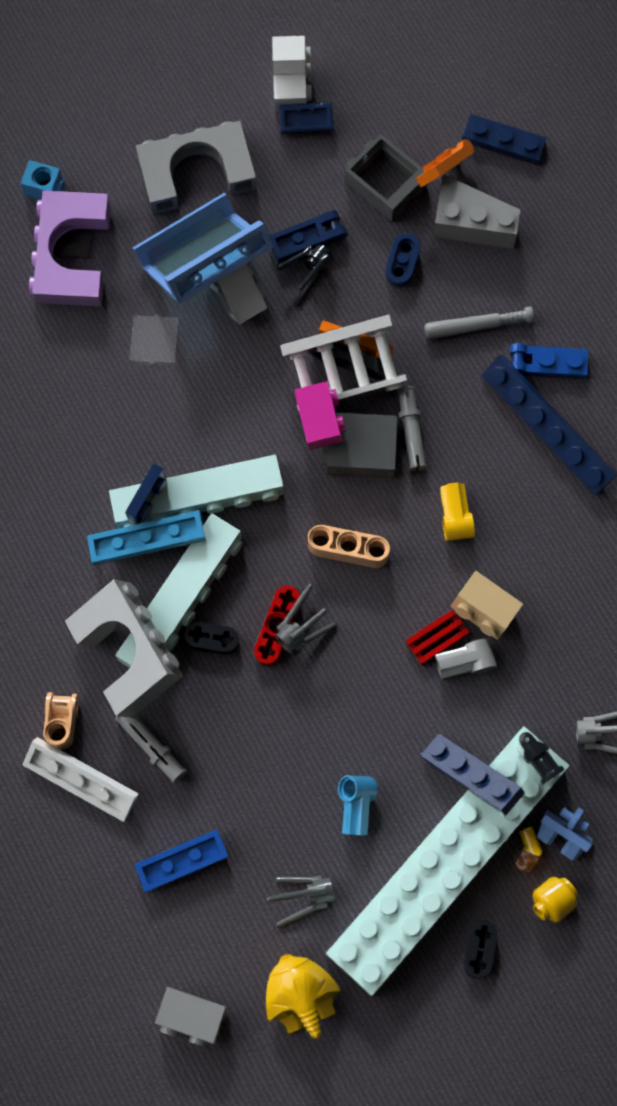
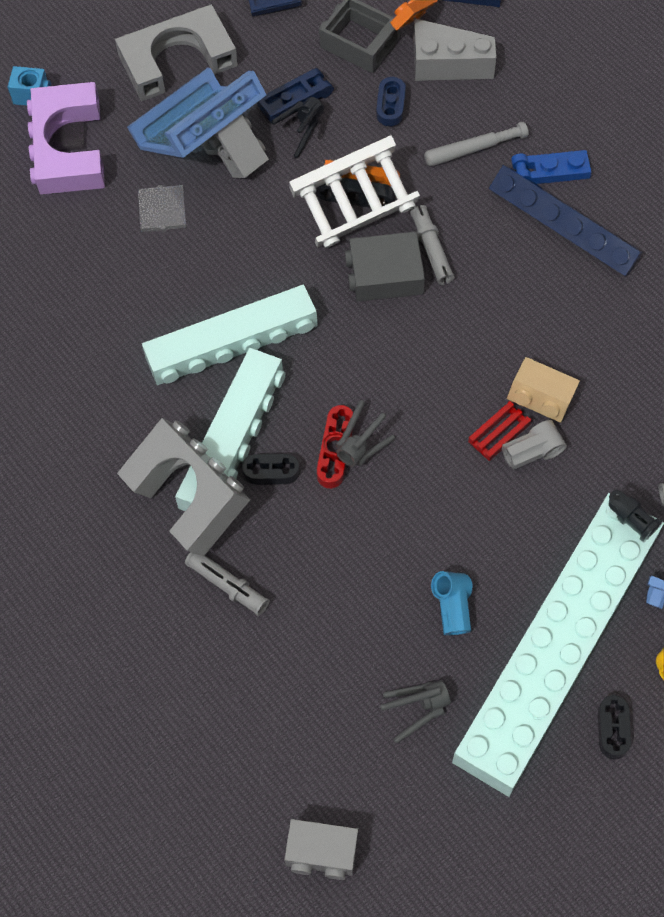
camera: 10 degrees left, 10 degrees down
white plate [22,737,138,822] -> none
light nougat piece [43,692,79,750] -> none
dark azure fence [87,510,206,566] -> none
dark blue plate [125,463,167,524] -> none
blue plate [134,829,229,893] -> none
yellow piece [266,954,340,1039] -> none
dark pink brick [294,381,346,450] -> none
light nougat beam [308,525,390,568] -> none
plate [420,734,525,816] -> none
yellow piece [440,482,475,541] -> none
arm [516,827,542,872] -> none

